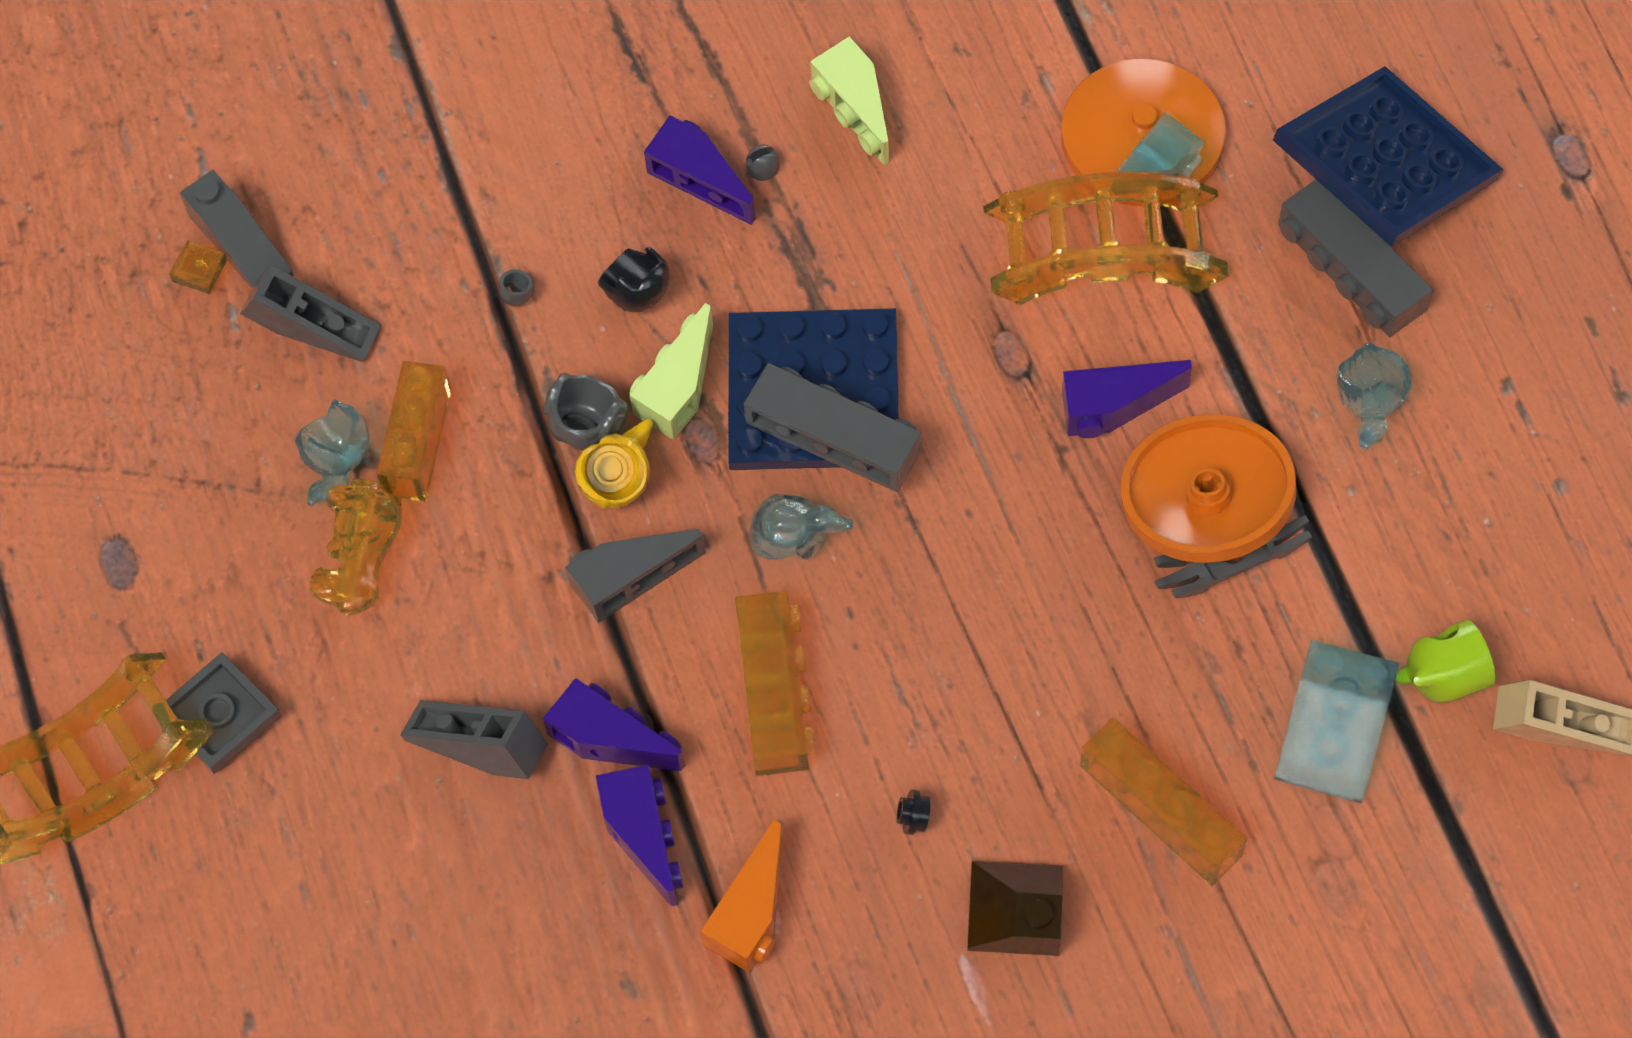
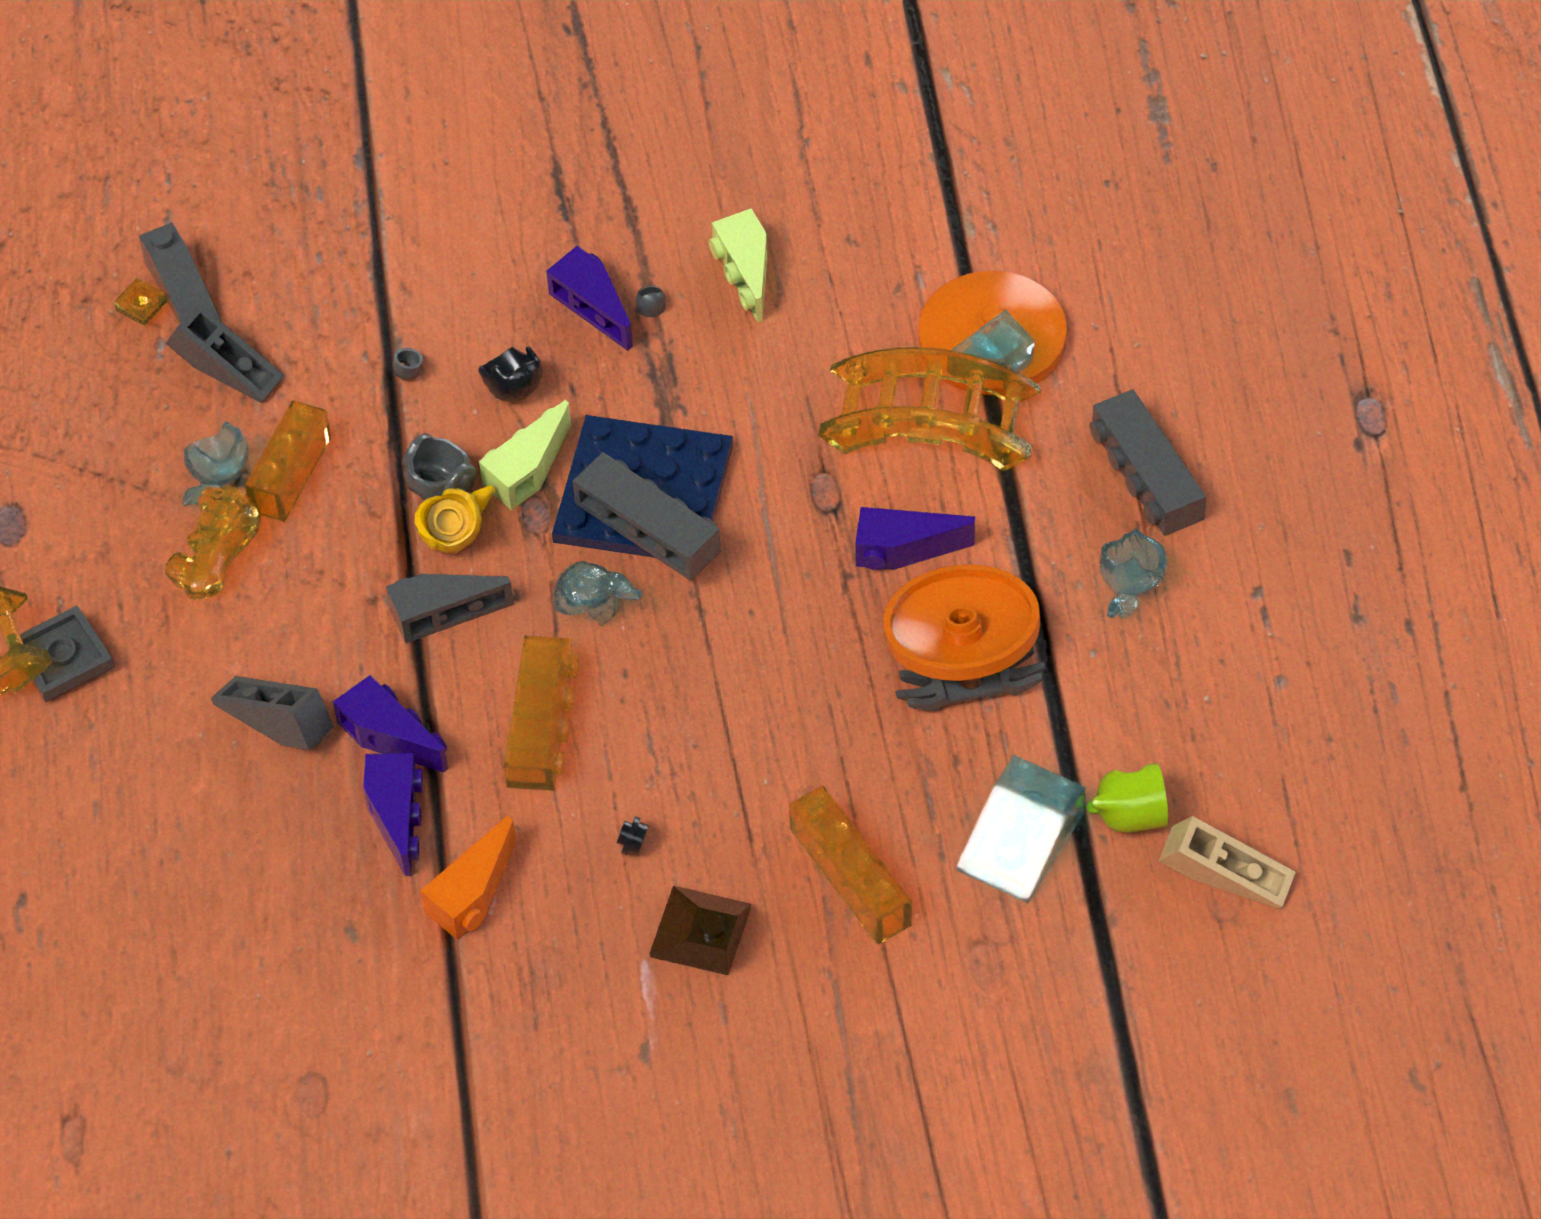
camera: 10 degrees right, 10 degrees down
dark blue plate [1273,66,1503,247] -> none

